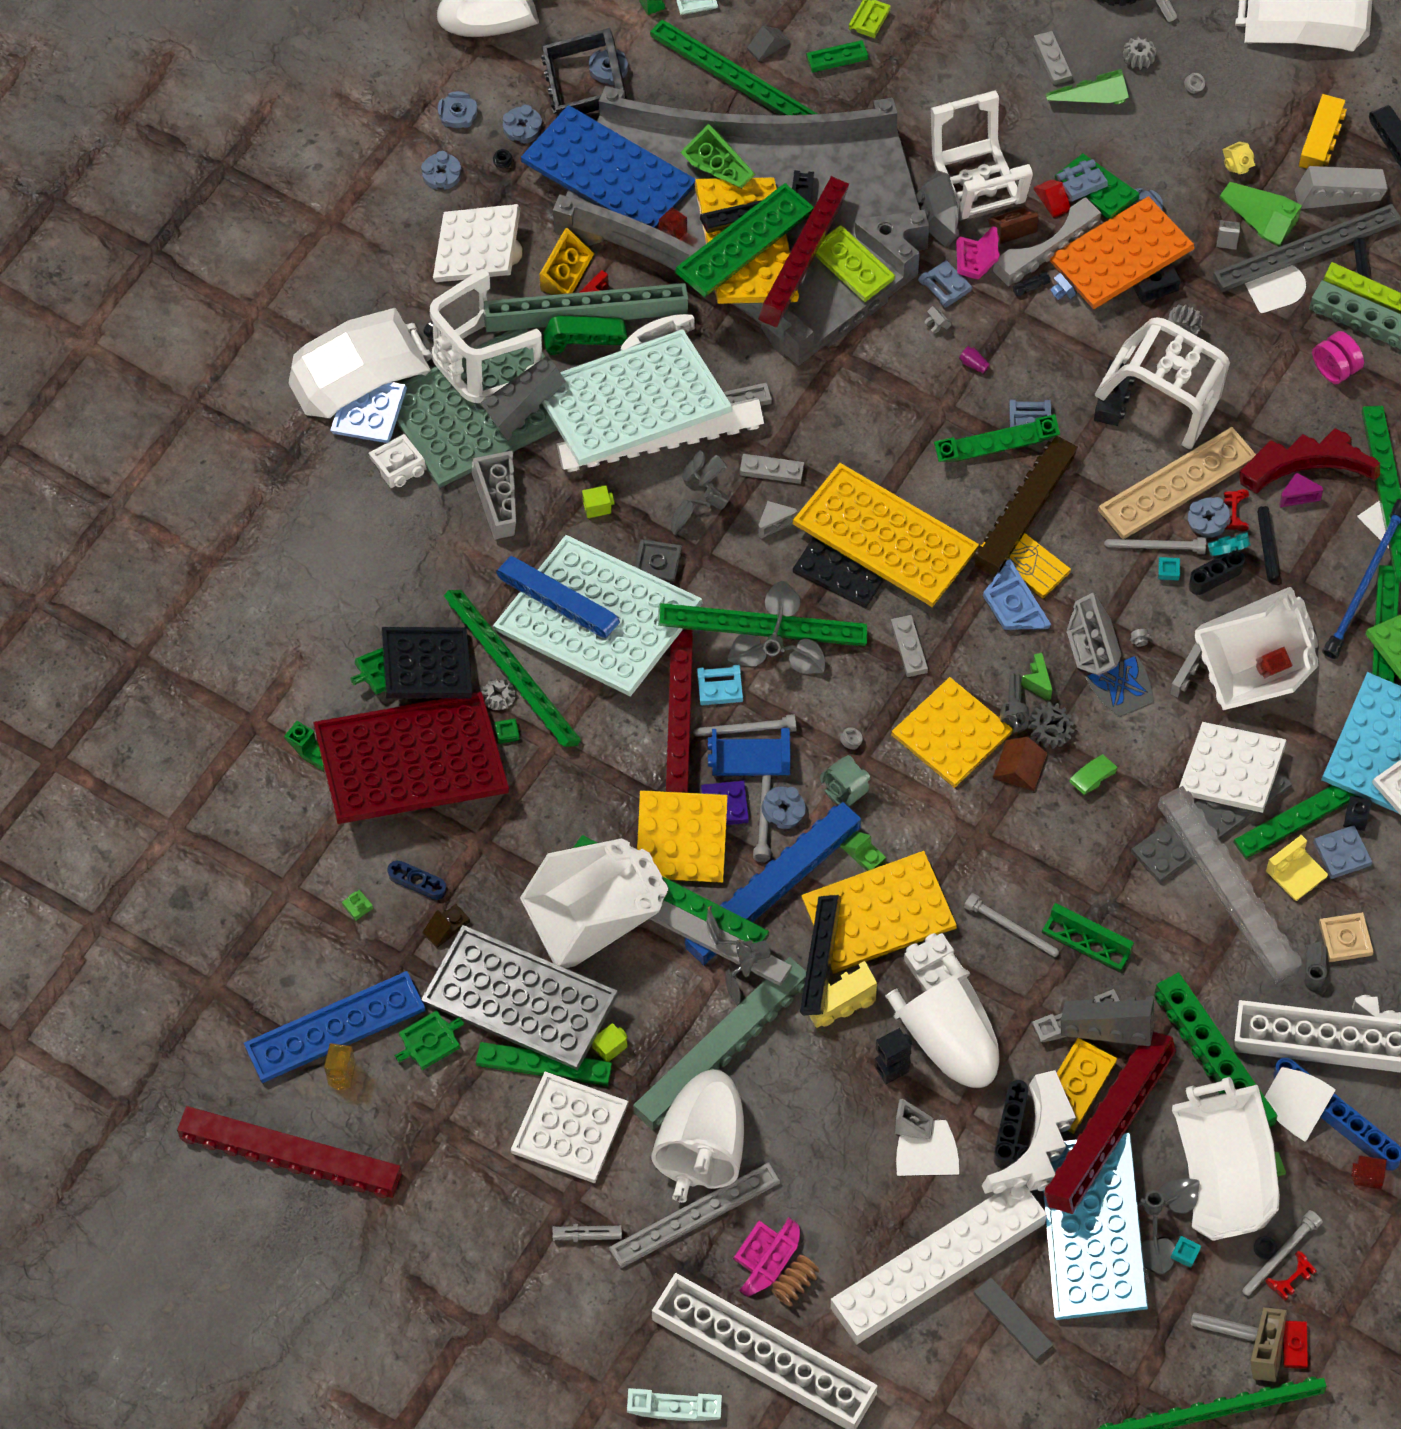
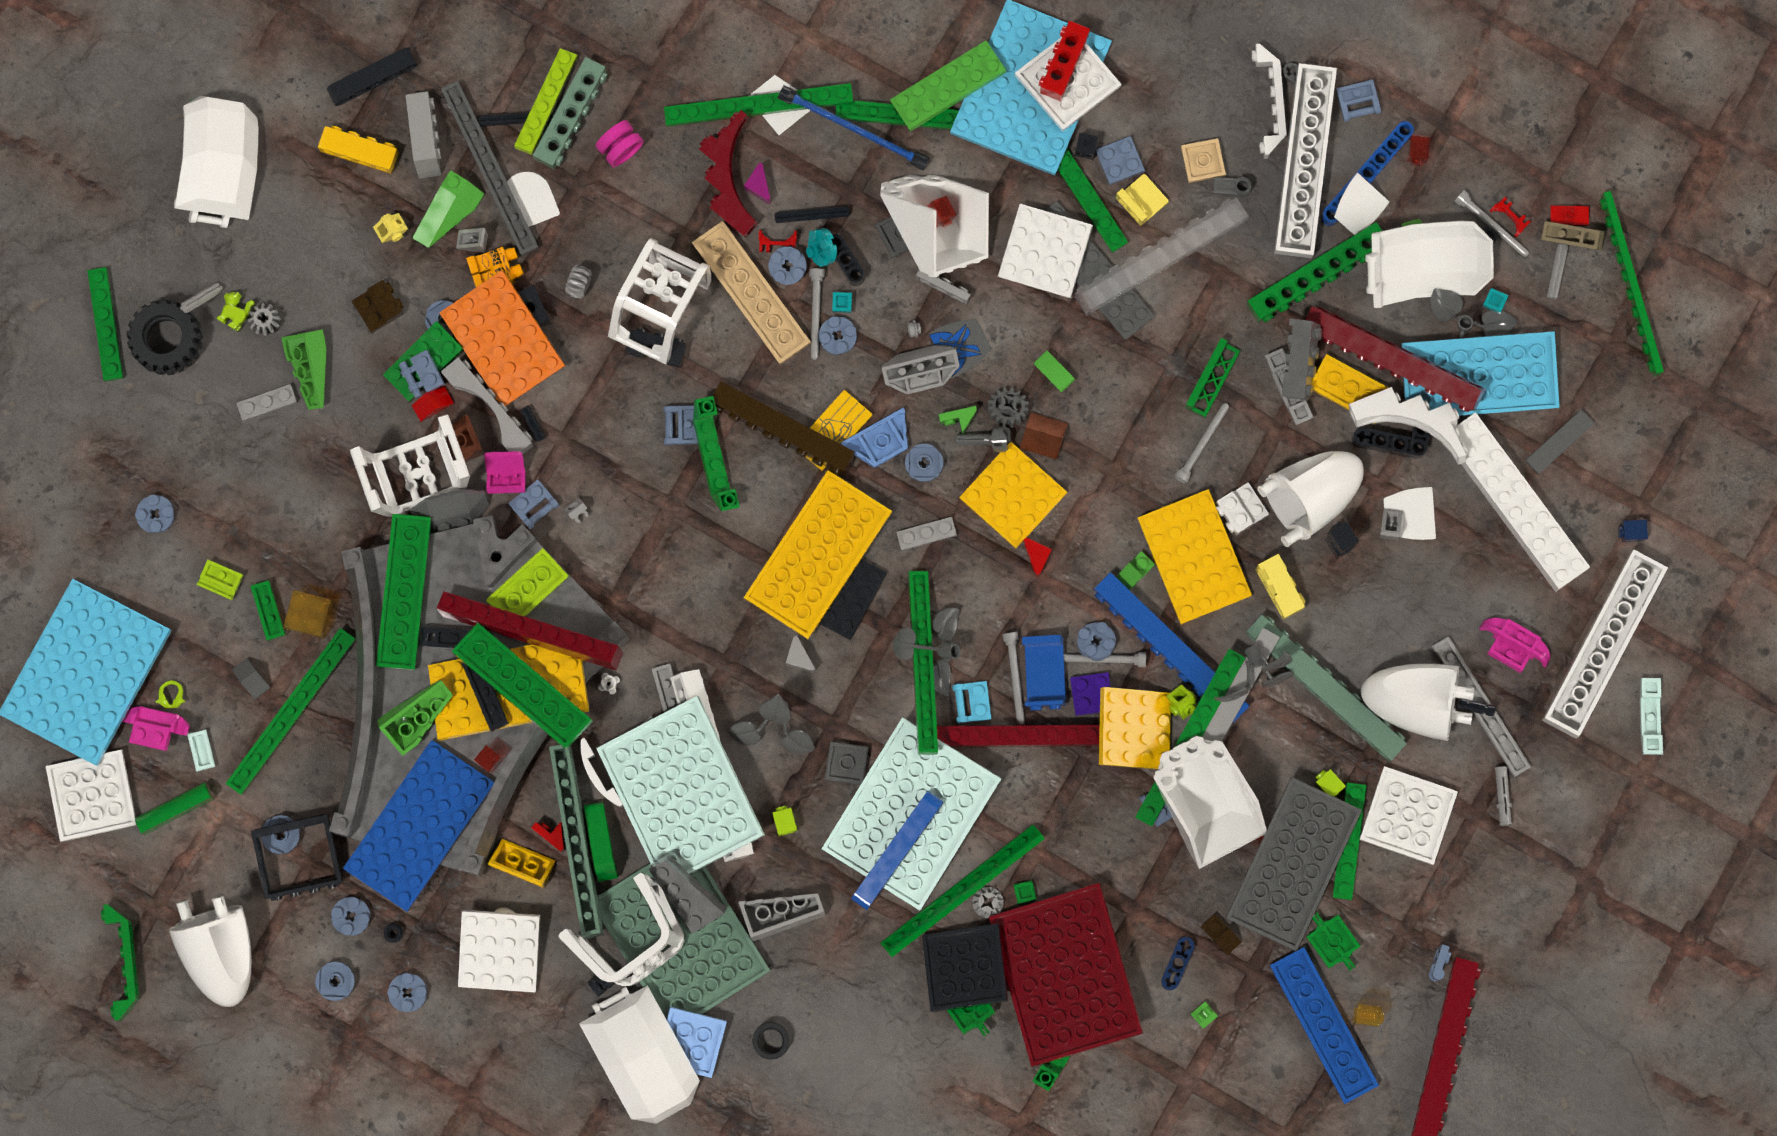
camera: 90 degrees left, 20 degrees up
white plate [369,434,427,488] -> none
light grey plate [740,454,804,484] -> none
medium nougat piece [771,1255,820,1307] -> none
black tile [800,895,842,1016] -> none
sand green brick [820,755,870,807] -> none
light grey tile [840,727,863,749] -> none
magenta cone [959,346,990,374] -> none
medium blue tile [1051,273,1076,300] -> none
light grey tile [1184,73,1205,94] -> none
none -> lime animal [216,291,255,332]
none -> clear yellow brick [284,590,334,639]
none -> dark brown plate [352,280,404,334]
none -> green plate [376,514,431,670]
none -> light orange hips [466,247,524,287]
none -> white plate [598,673,620,695]
none -> black tyre [752,1022,790,1060]
none -> sand blue plate [819,316,857,355]
none -> sand blue plate [905,444,943,482]
none -> red slope [1023,538,1052,577]
none -> lime brick [1167,685,1197,720]
none -> sand blue plate [1428,944,1451,982]
none -> black axle [1458,698,1496,716]
none -> dark blue brick [1618,520,1648,543]

